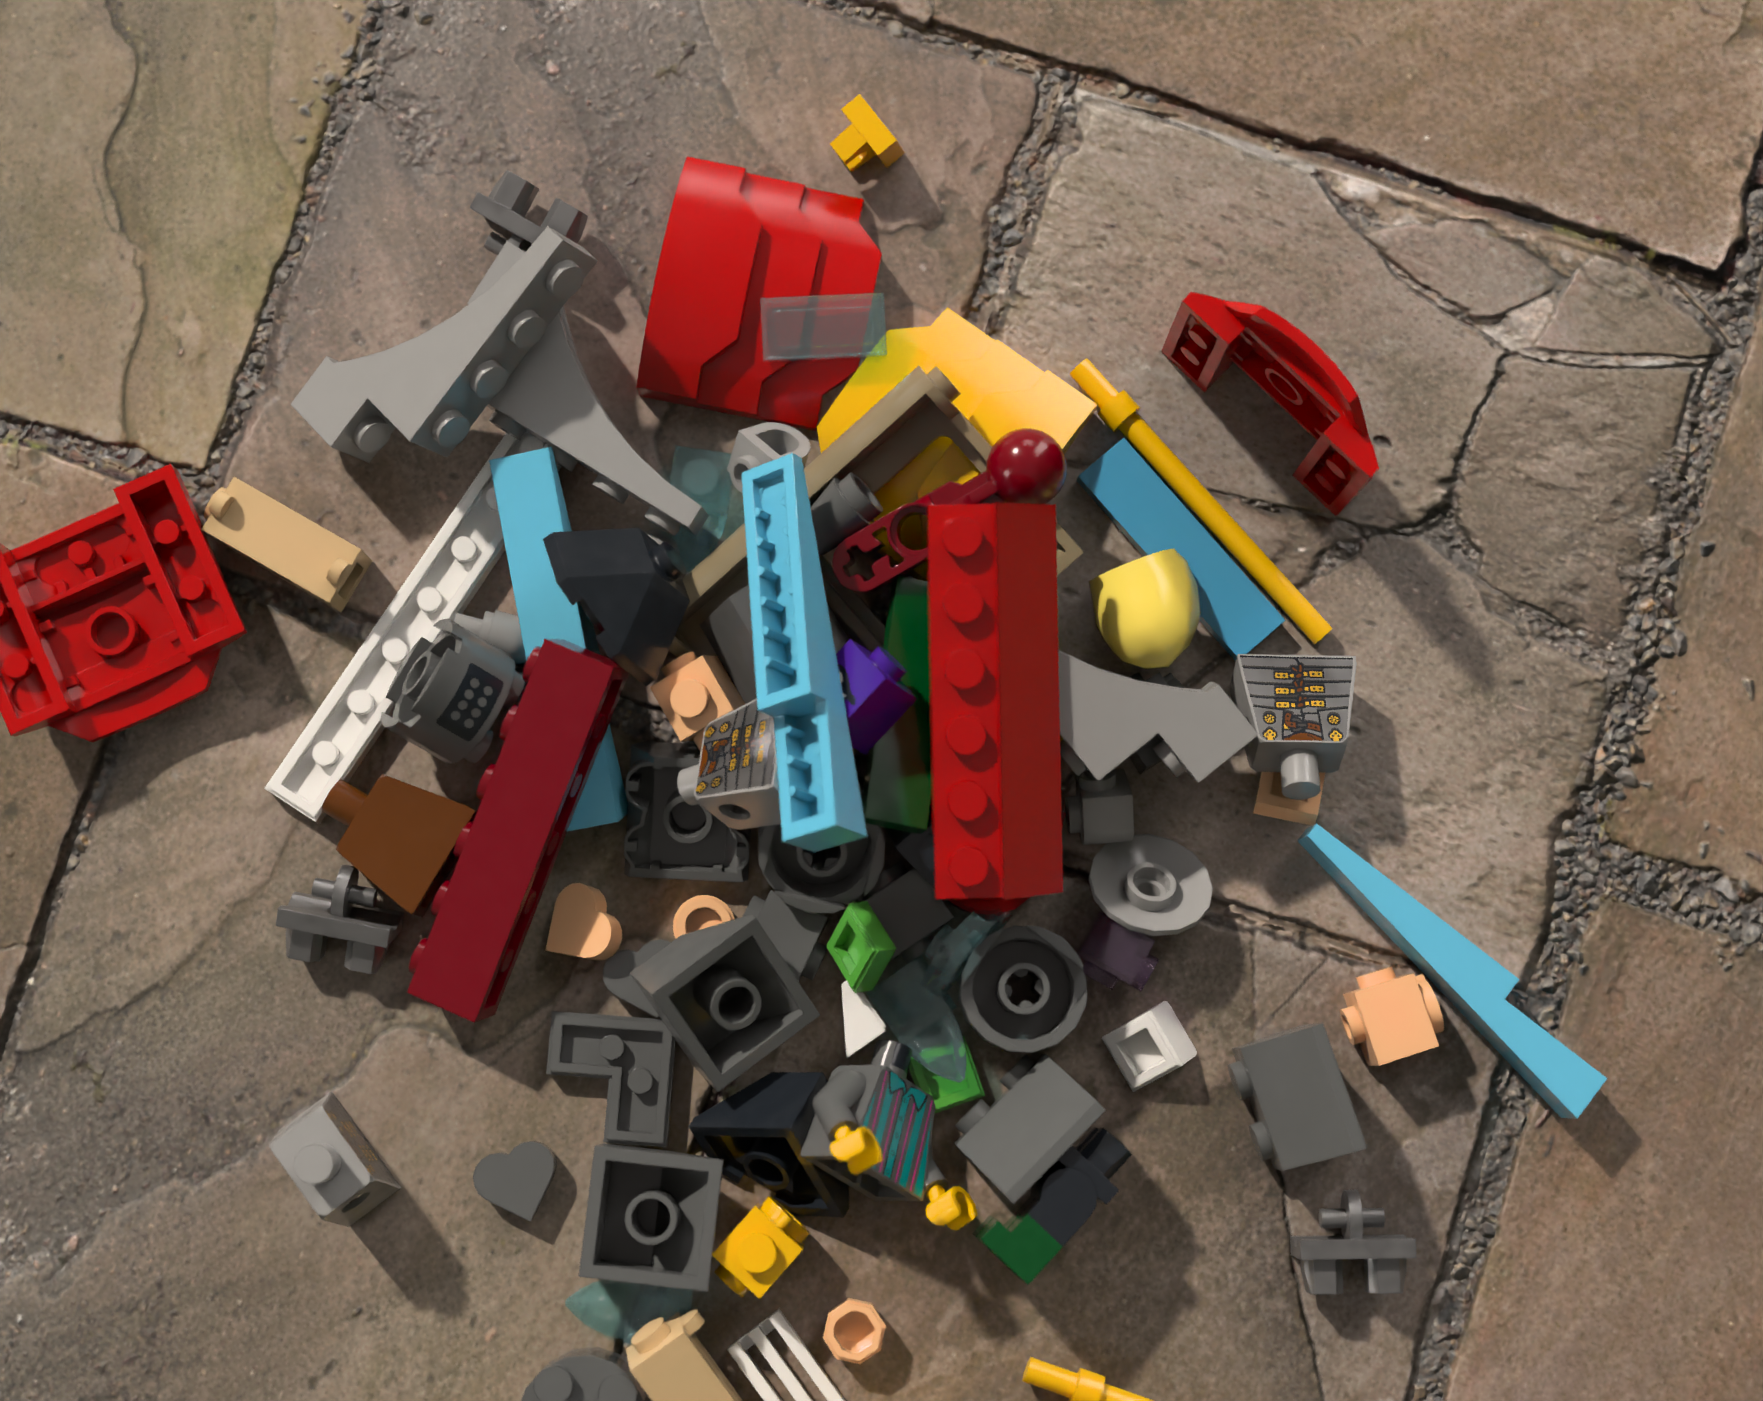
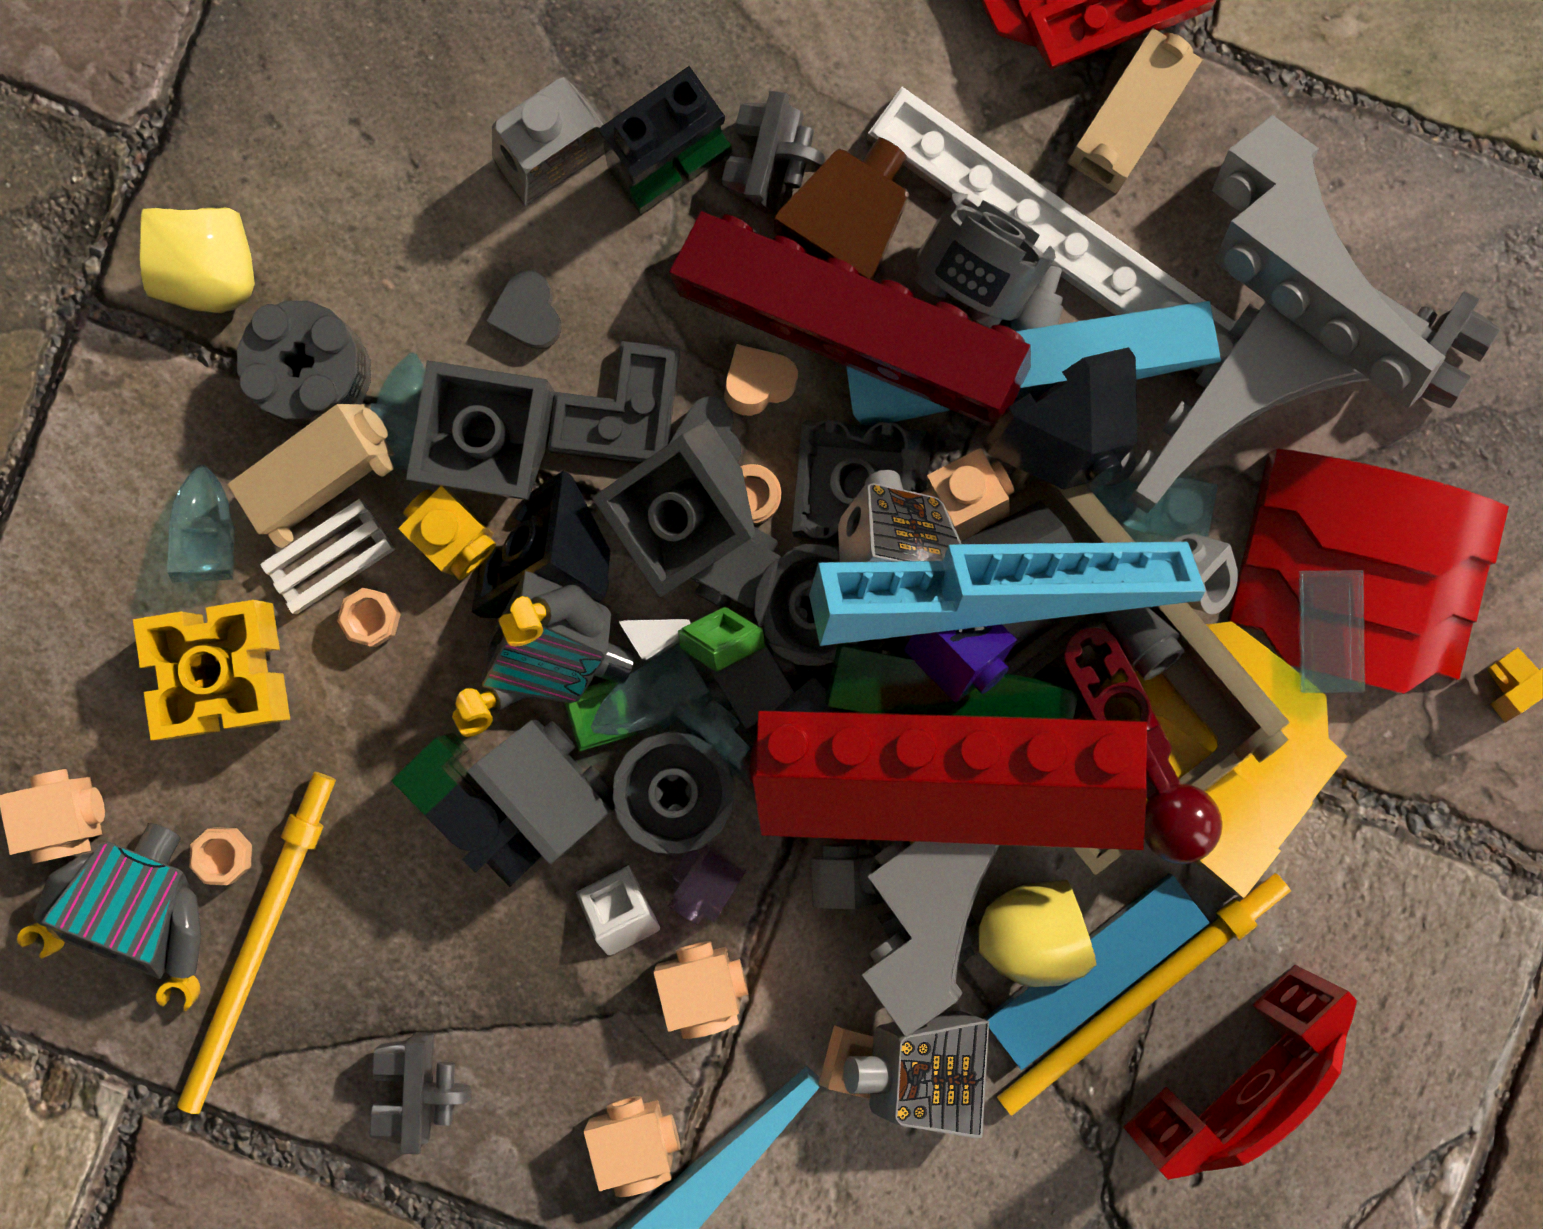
camera: 95 degrees right, 5 degrees up
light grey dish [1089,834,1213,936] -> none
dark grey slope [1228,1023,1367,1171] -> none
none -> black hips [598,66,732,215]
none -> light nougat brick [654,941,748,1039]

